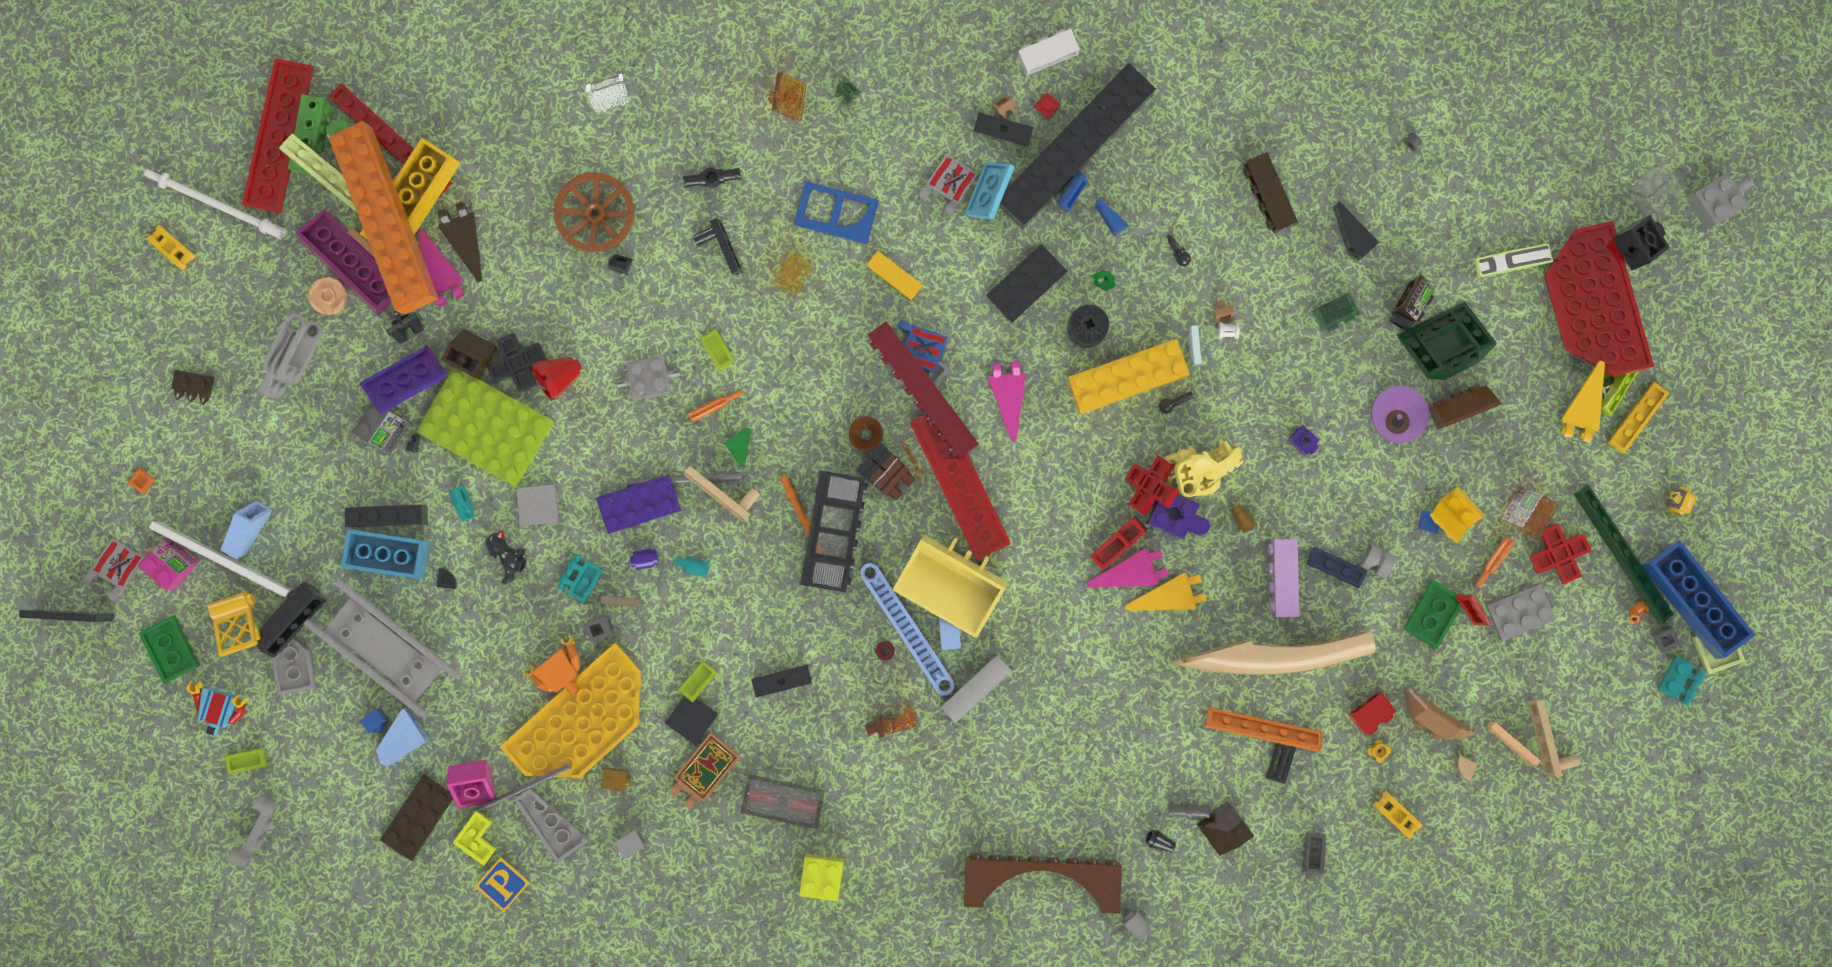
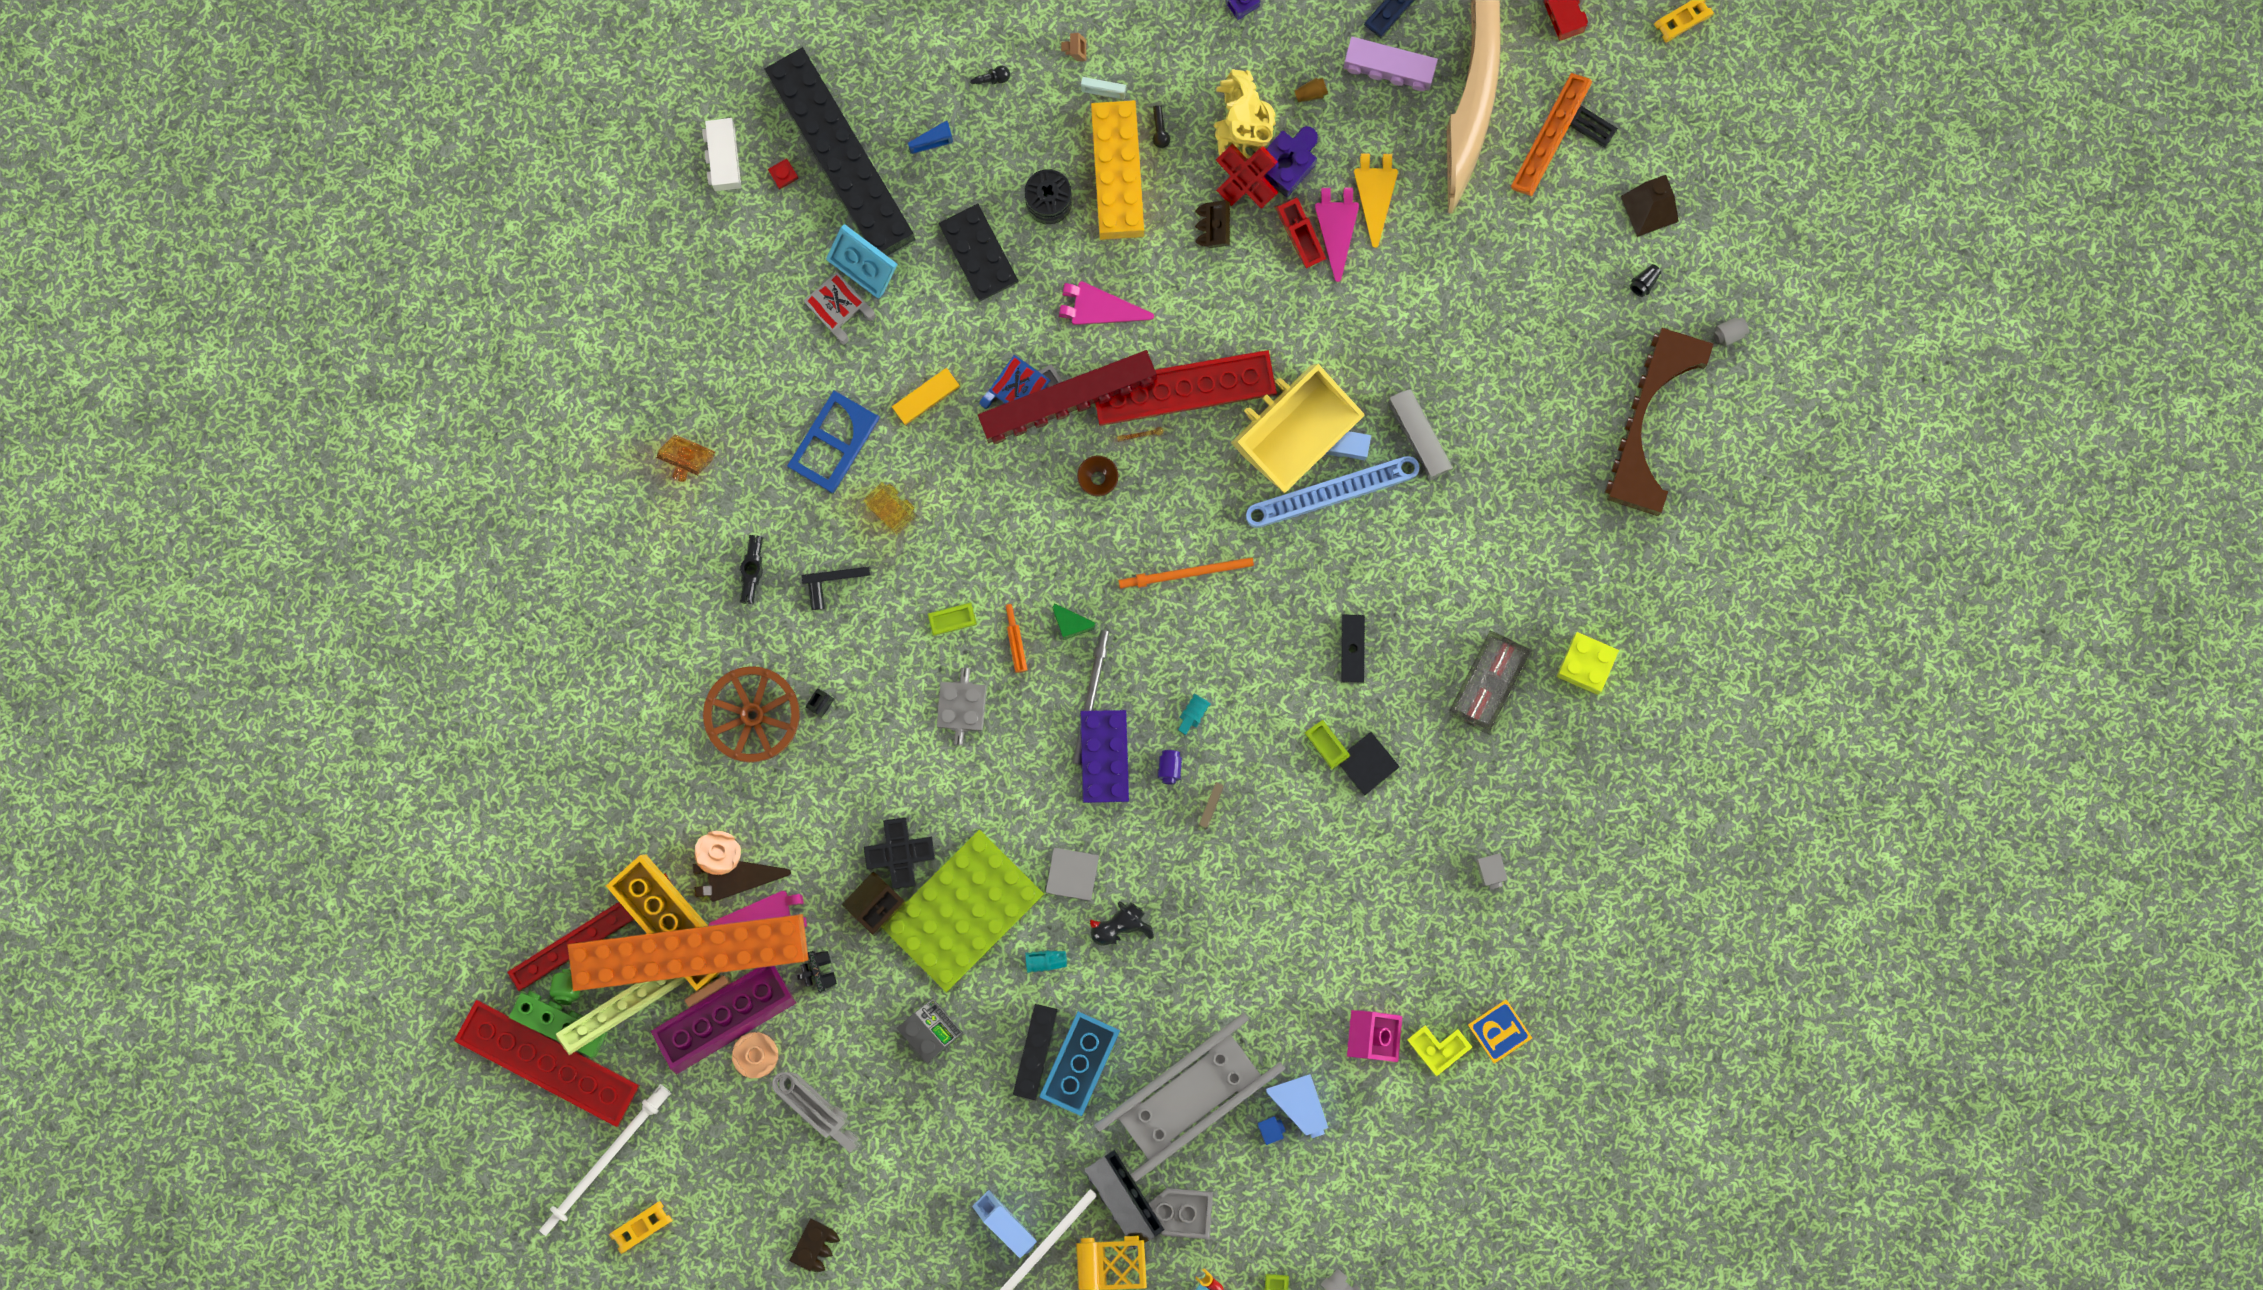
camera: 80 degrees left, 5 degrees down
dark purple plate [359,345,448,414] -> none
dark brown plate [380,774,454,861] -> none
black tile [406,434,421,453] -> none
black tile [437,568,457,589] -> none
dark grey axle [477,764,571,812] -> none
yellow plate [500,643,642,779] -> none
light grey wing [514,788,590,863] -> none
orange torso [524,635,580,695] -> none
red cone [532,357,582,401] -> none
teal plate [557,554,604,603] -> none
dark grey brick [583,616,616,642] -> none
clear brick [586,74,631,113] -> none
pearl gold brick [601,767,632,792] -> none
tile [669,732,741,810] -> none
tan piece [683,466,760,522] -> none
black window [799,470,868,593] -> none
clear green tile [835,80,861,105] -> none
reddish brown hips [857,443,915,500] -> none
clear orange hips [865,705,918,738] -> none
dark red plate [875,641,895,660] -> none
black tile [974,112,1034,147] -> none
medium nougat tile [991,95,1016,120] -> none
blue tile [1057,171,1088,213] -> none
green plant [1093,270,1116,291] -> none
dark grey pin [1169,803,1209,819] -> none
white bush [1218,322,1240,339] -> none
dark grey slope [1302,833,1326,876] -> none
yellow plate [1367,739,1391,763] -> none
none -> light nougat tile [694,831,741,875]
none -> dark brown plate [1195,200,1230,248]

